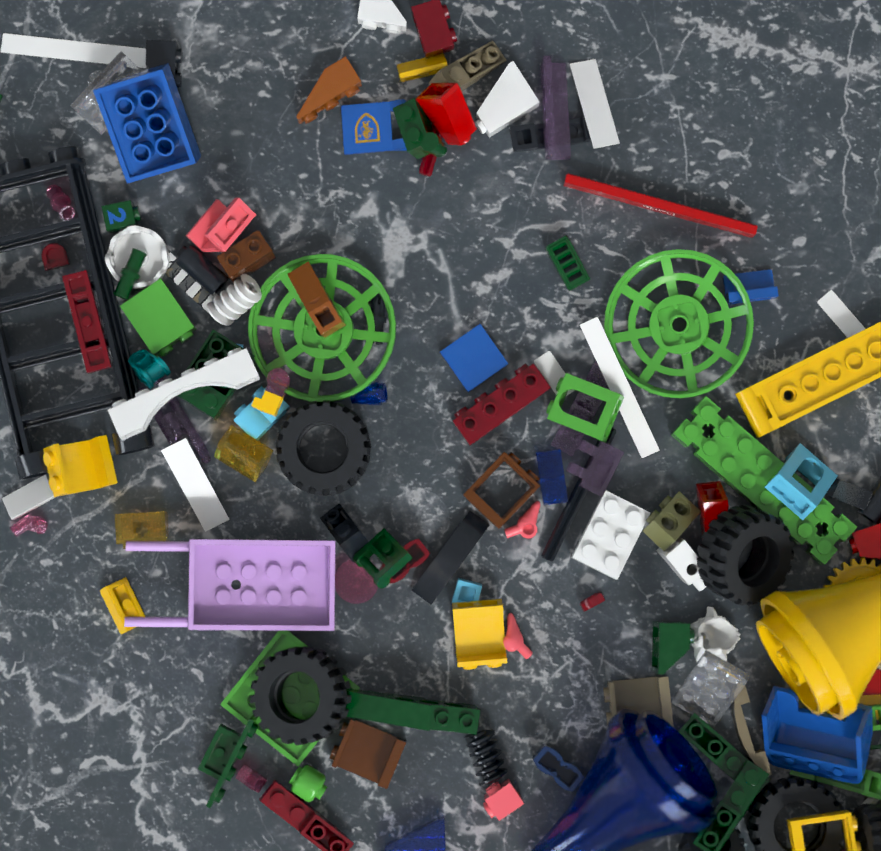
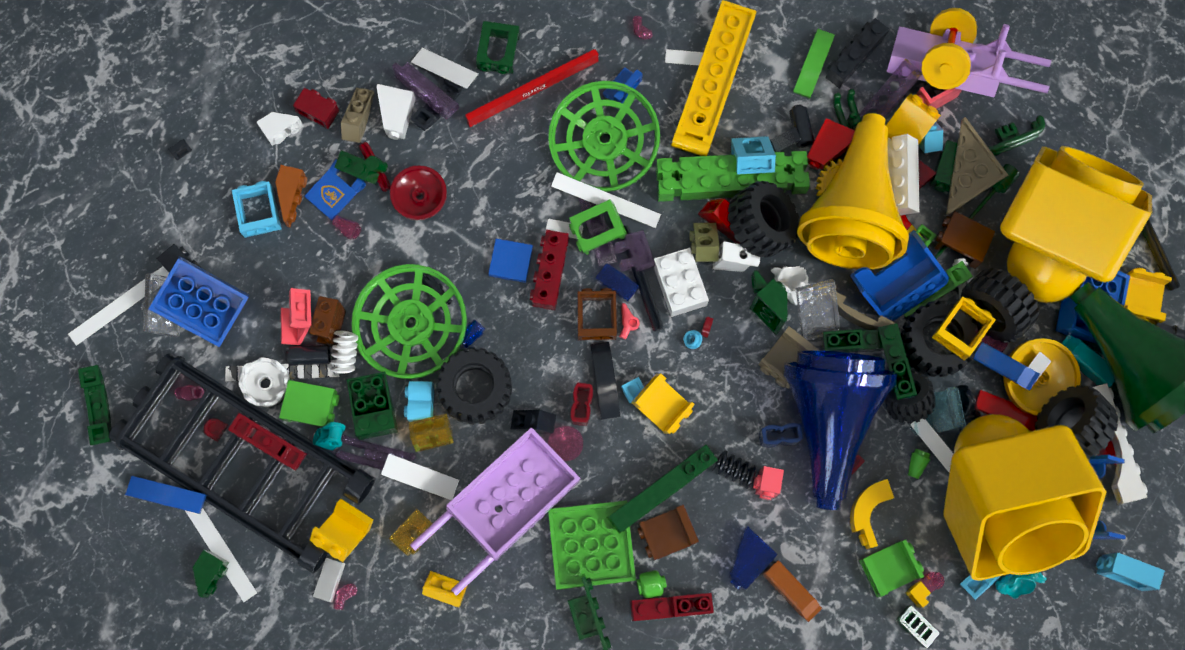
camera: 45 degrees left, 10 degrees down
dark green brick [101,200,141,233] -> none
white arch [108,348,260,441] -> none
dark green pin [113,248,147,300] -> none
clear pink piece [235,764,267,793] -> none
black tyre [250,646,351,745] -> none
leg [251,368,290,417] -> none
dark orange slope [287,261,346,338] -> none
dark green plate [353,528,412,589] -> none
yellow slope [397,54,448,82] -> none
red slope [416,83,477,146] -> none
coral animal [503,613,533,659] -> none
dark green slope [545,235,590,291] -> none
none -> medium azure window [232,181,282,238]
none -> clear pink cone [332,215,361,240]
none -> dark red dish [390,165,447,220]
none -> dark green panel [476,21,520,74]
none -> clear pink arm [633,16,653,40]
none -> medium azure plate [683,330,702,349]
none -> dark green slope [751,270,767,294]

